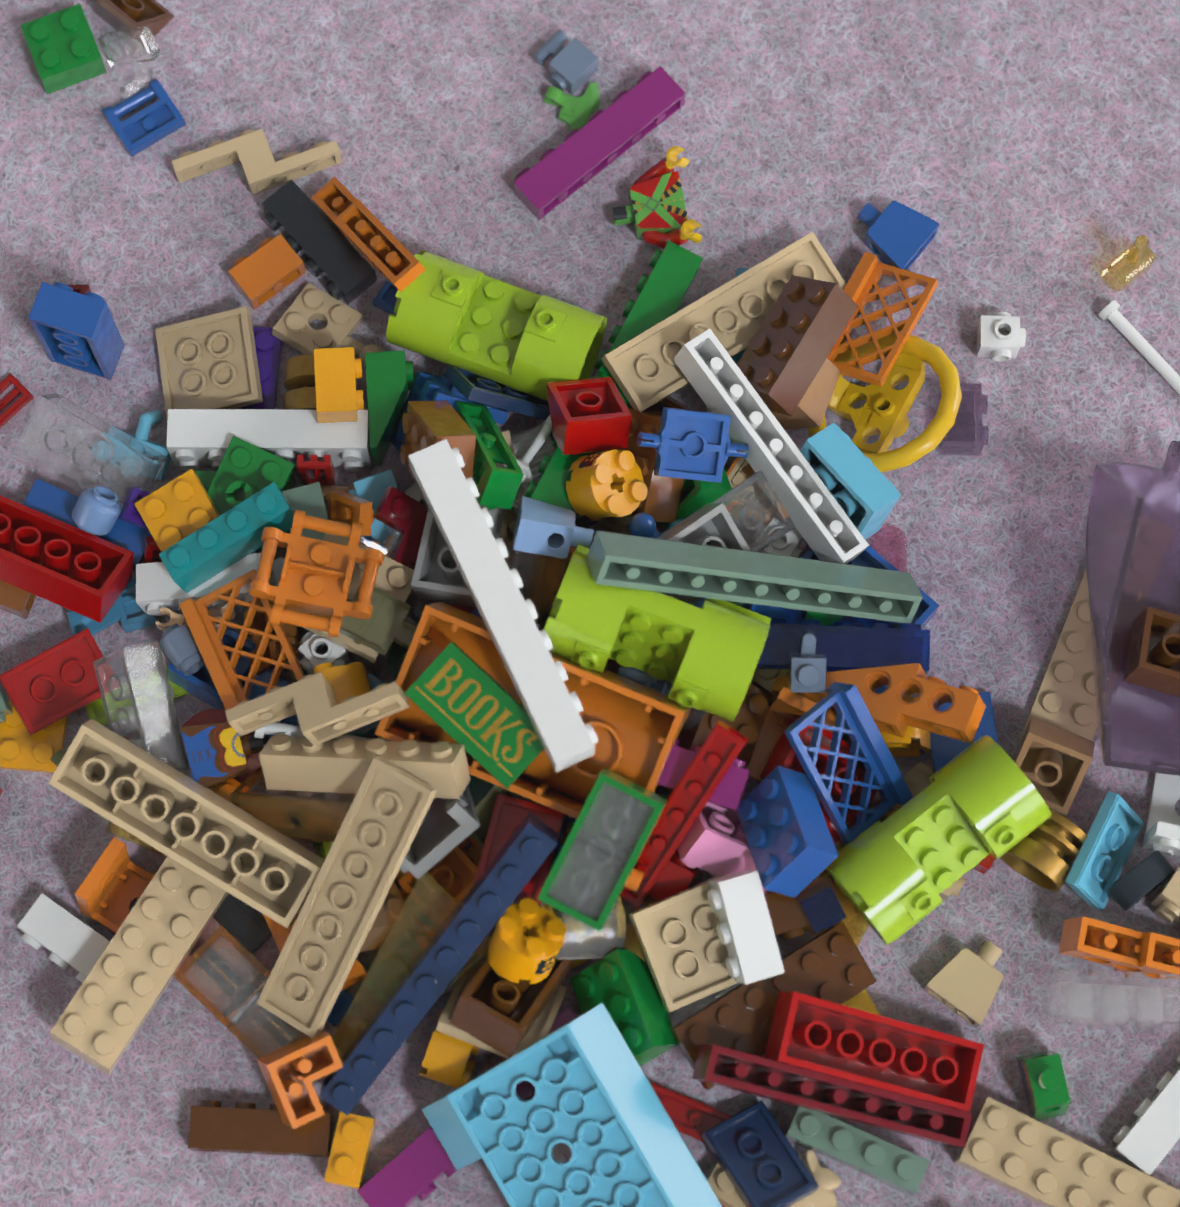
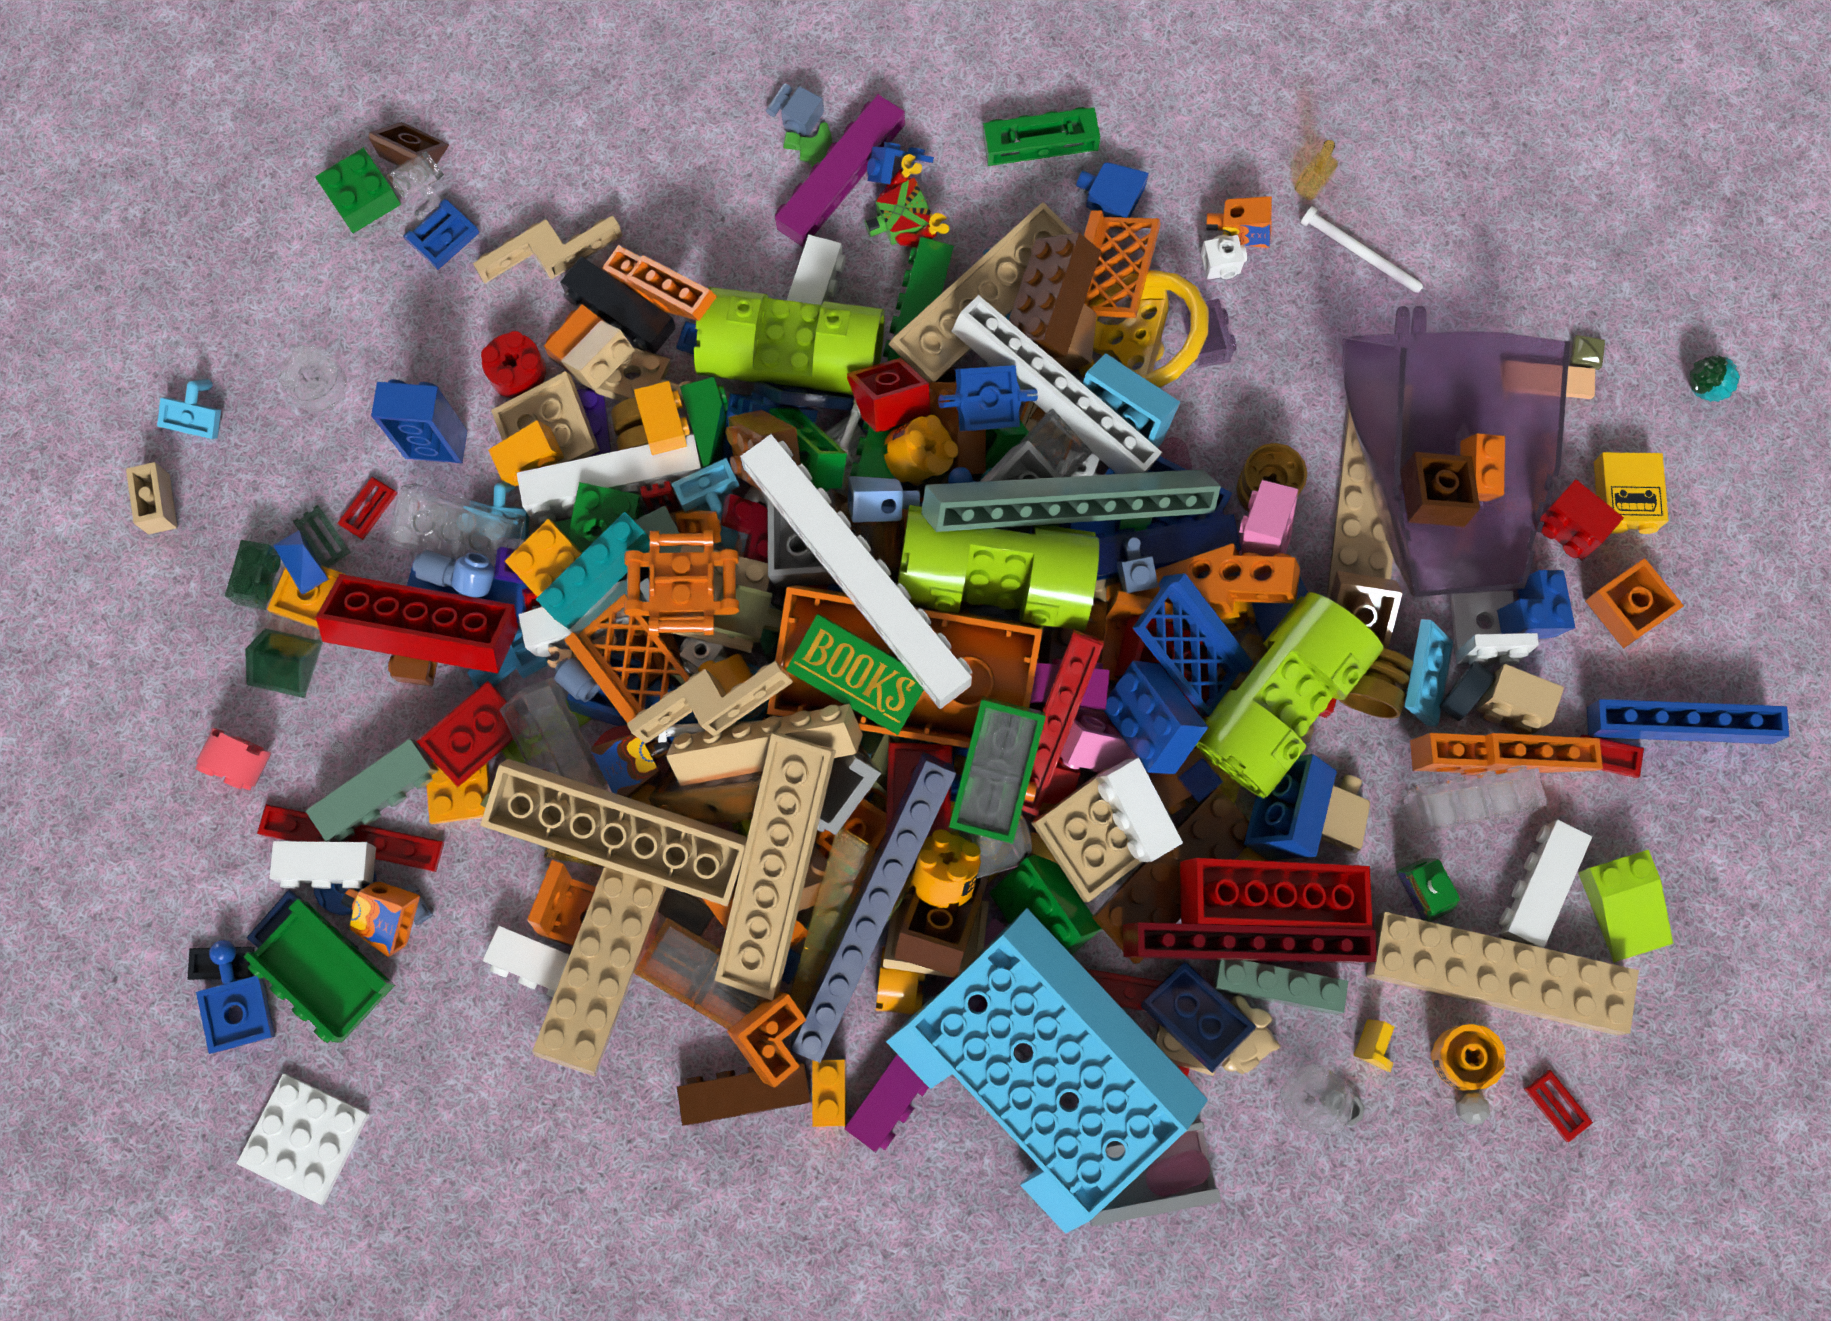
camera: 10 degrees left, 0 degrees up
none -> sand blue brick [413,550,456,587]
none -> red brick [481,331,546,398]
none -> light orange brick [488,420,564,487]
none -> tan brick [561,321,635,391]
none -> medium azure plate [671,458,740,530]
none -> white brick [787,235,846,305]
none -> blue bracket [867,142,934,184]
none -> green brick [983,107,1100,166]
none -> orange torso [1206,196,1272,248]
none -> pearl gold wheel [1236,443,1308,512]
none -> bright pink brick [1238,480,1298,581]
none -> blue brick [1244,754,1337,860]

